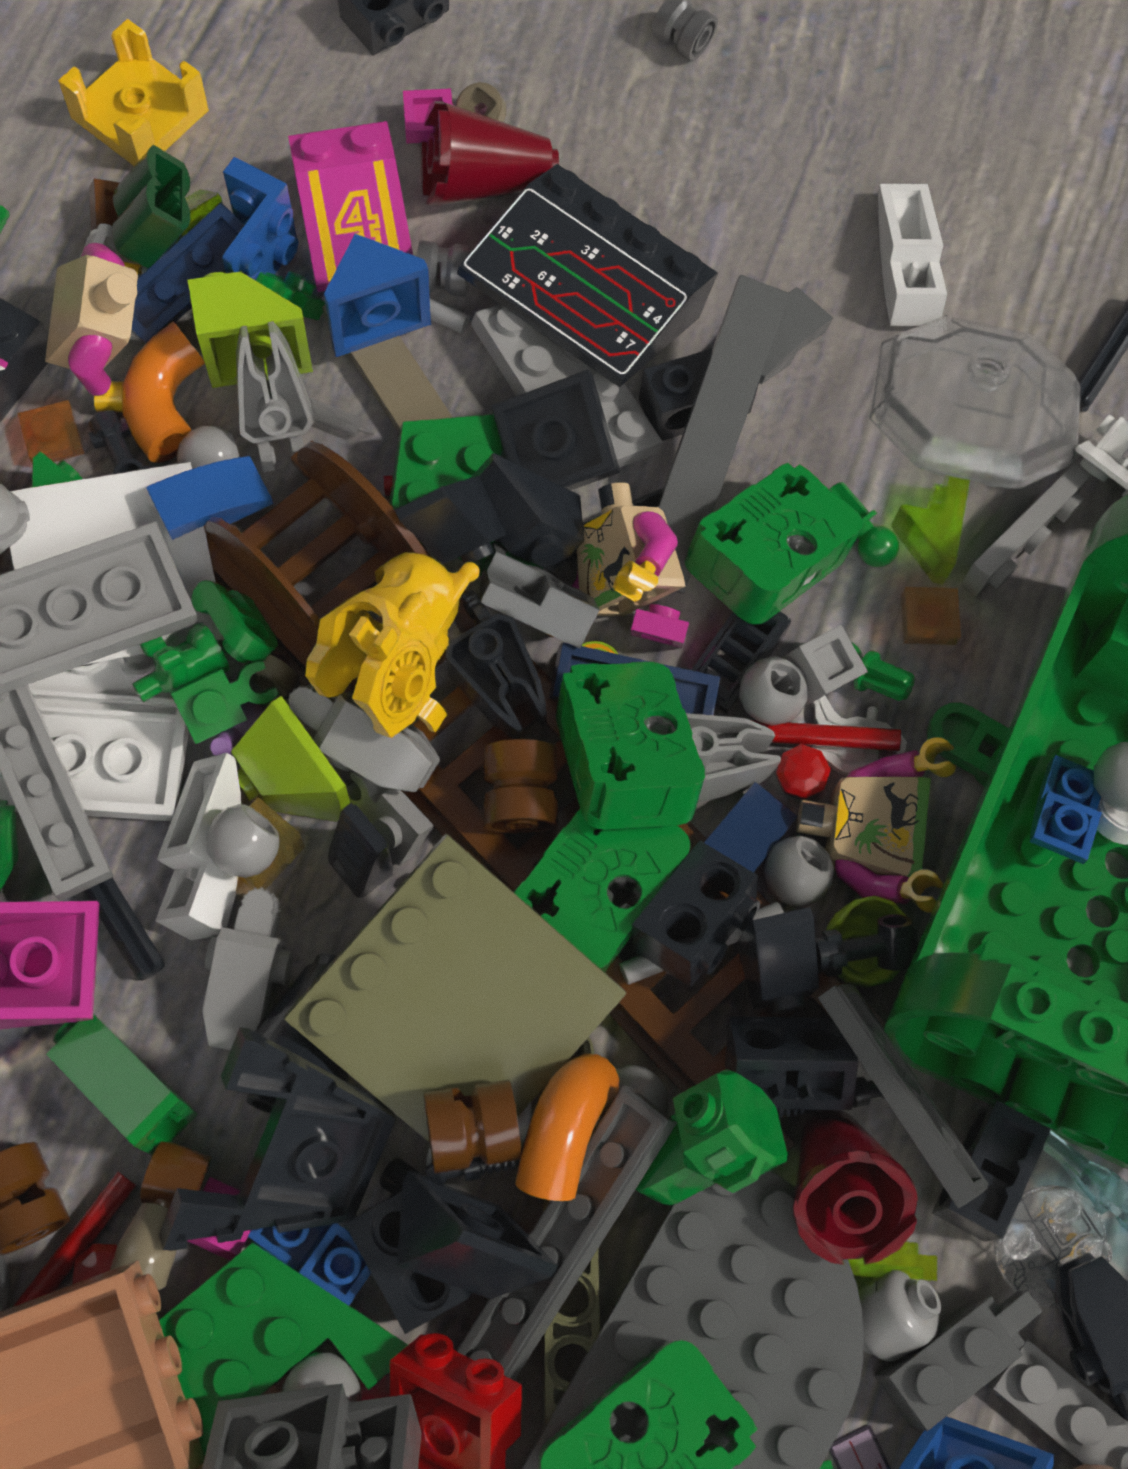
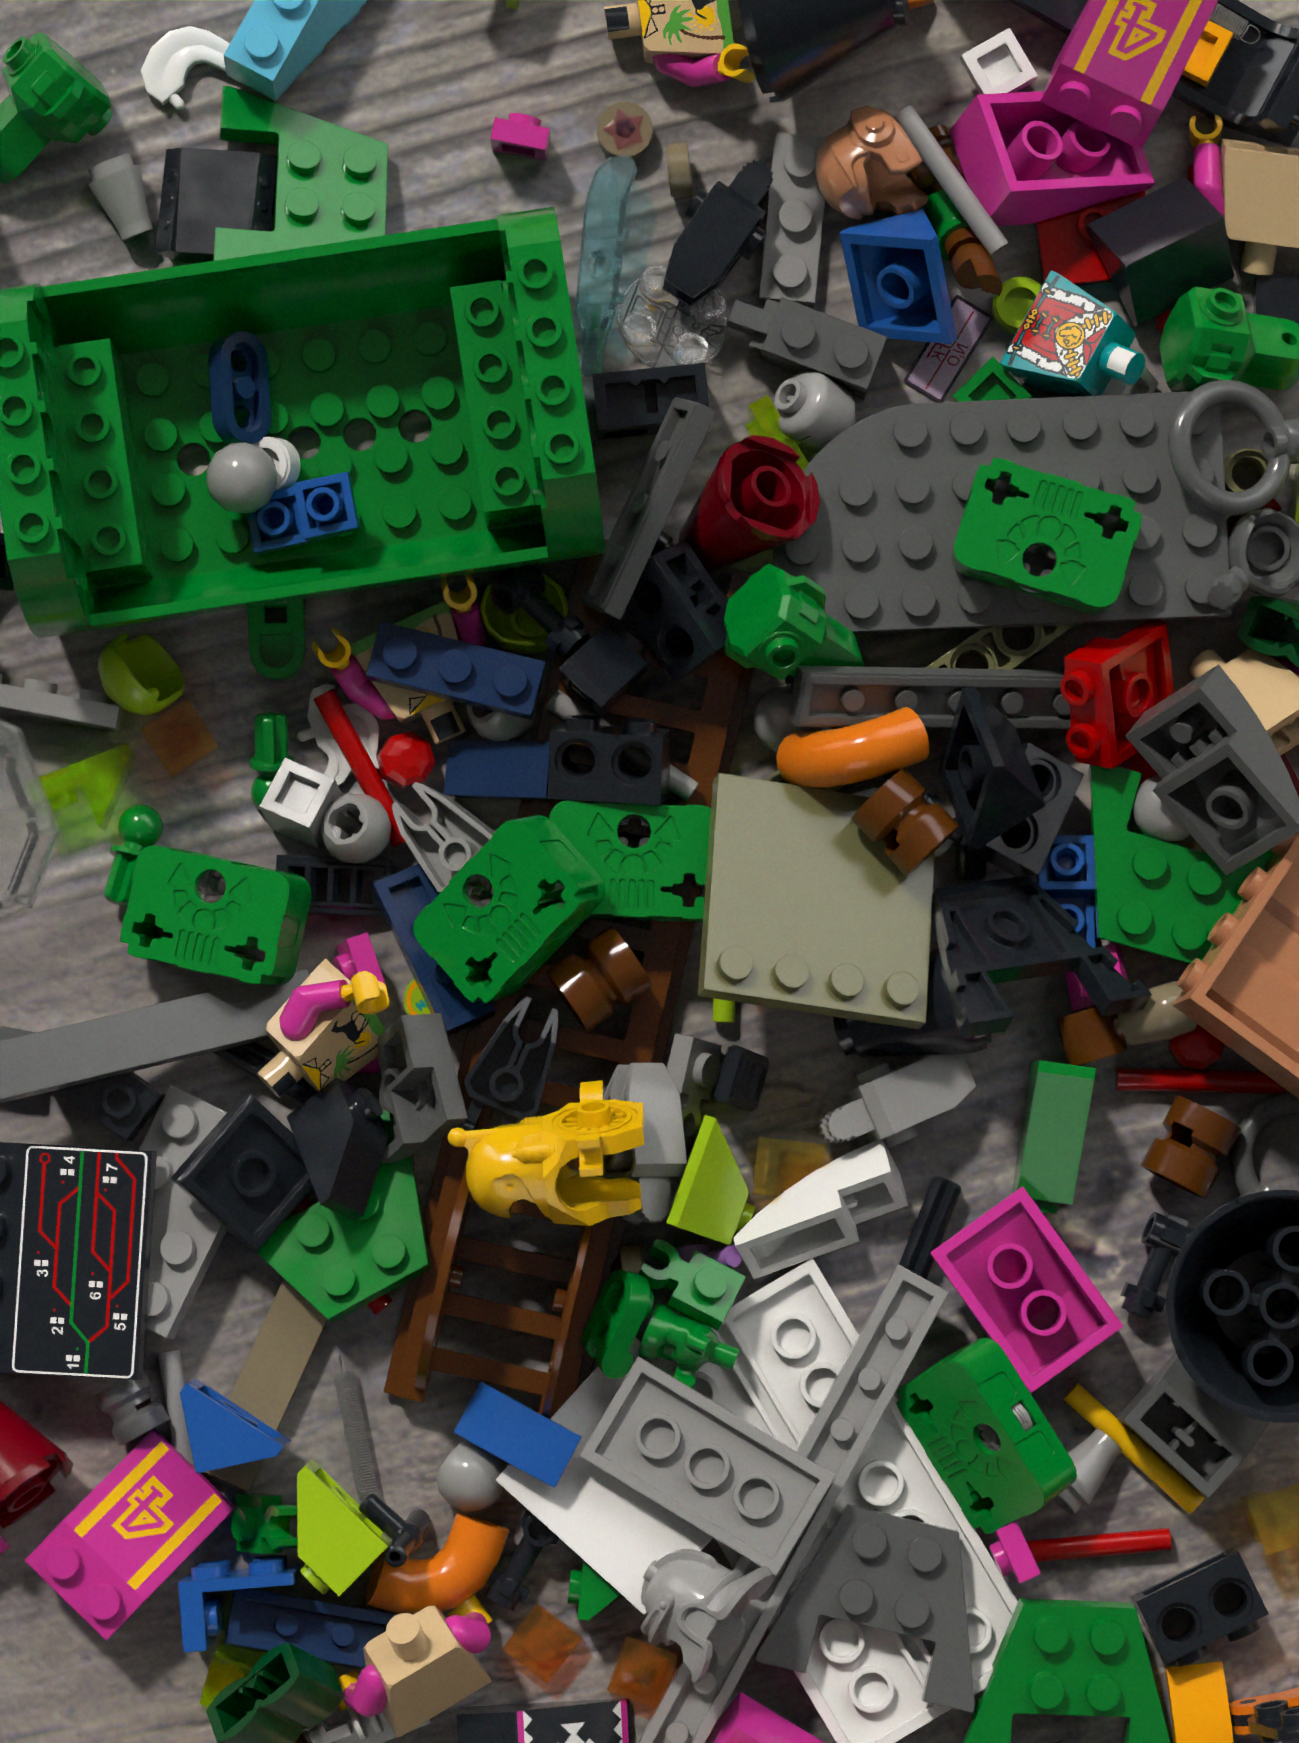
camera: 120 degrees left, 15 degrees up
light grey piece [206,804,279,878] -> none
light grey hinge [236,321,314,472] -> none
black slope [395,476,507,564] -> none
none -> lime hair [98,633,185,716]
none -> black piece [359,1493,430,1567]
none -> dark blue plate [366,621,546,720]

